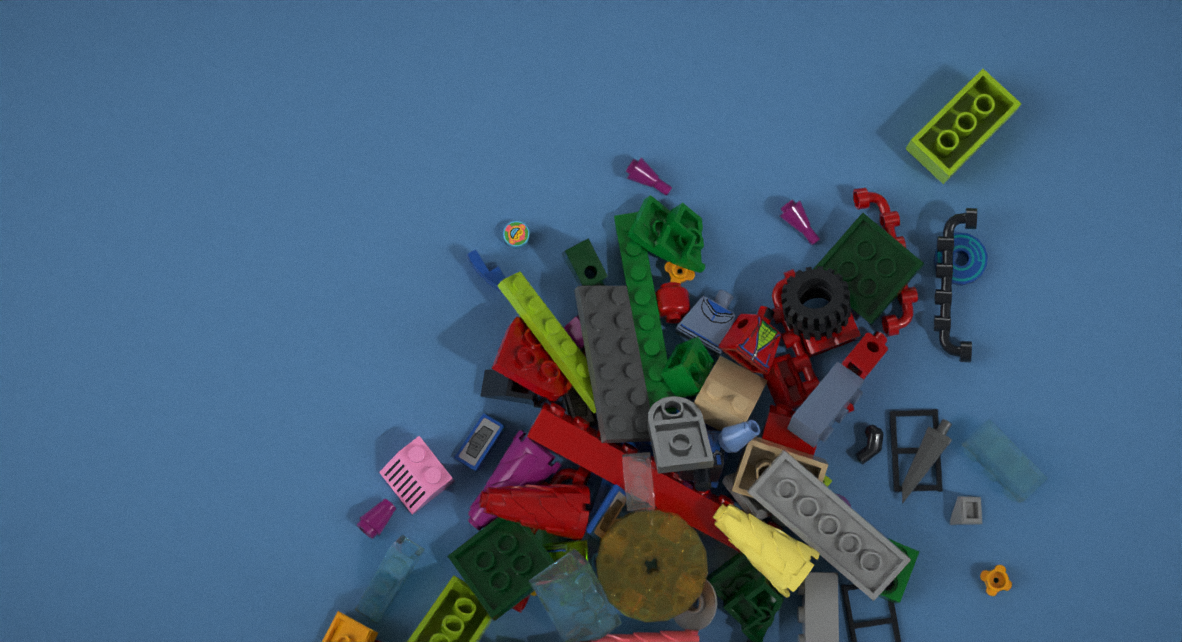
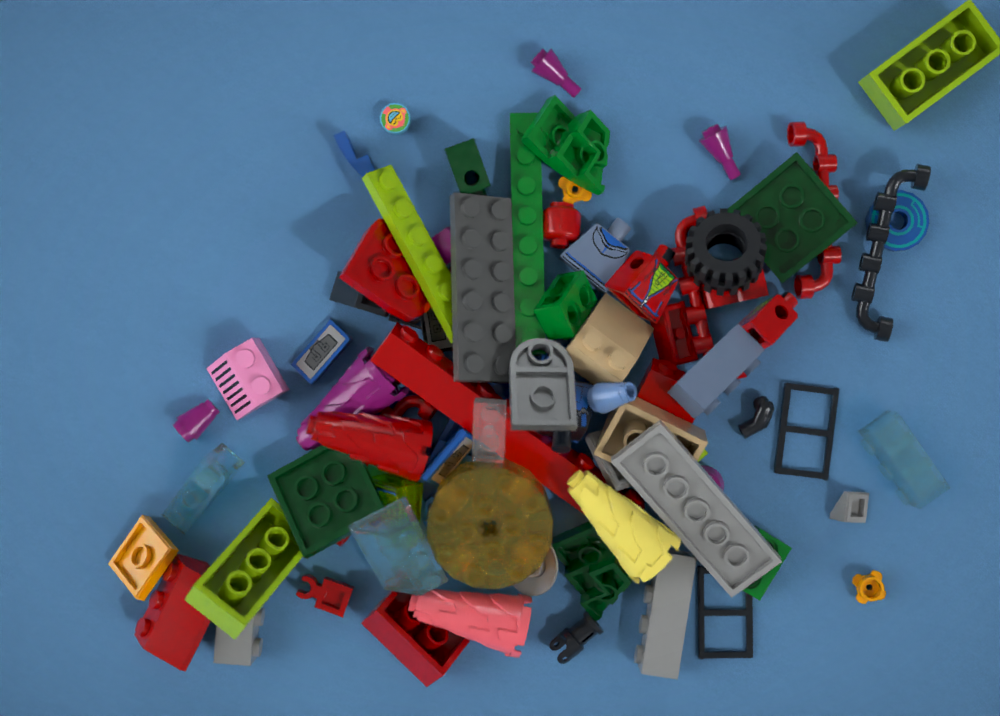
camera: 10 degrees right, 10 degrees up
dark grey bar [902,419,952,504] -> none

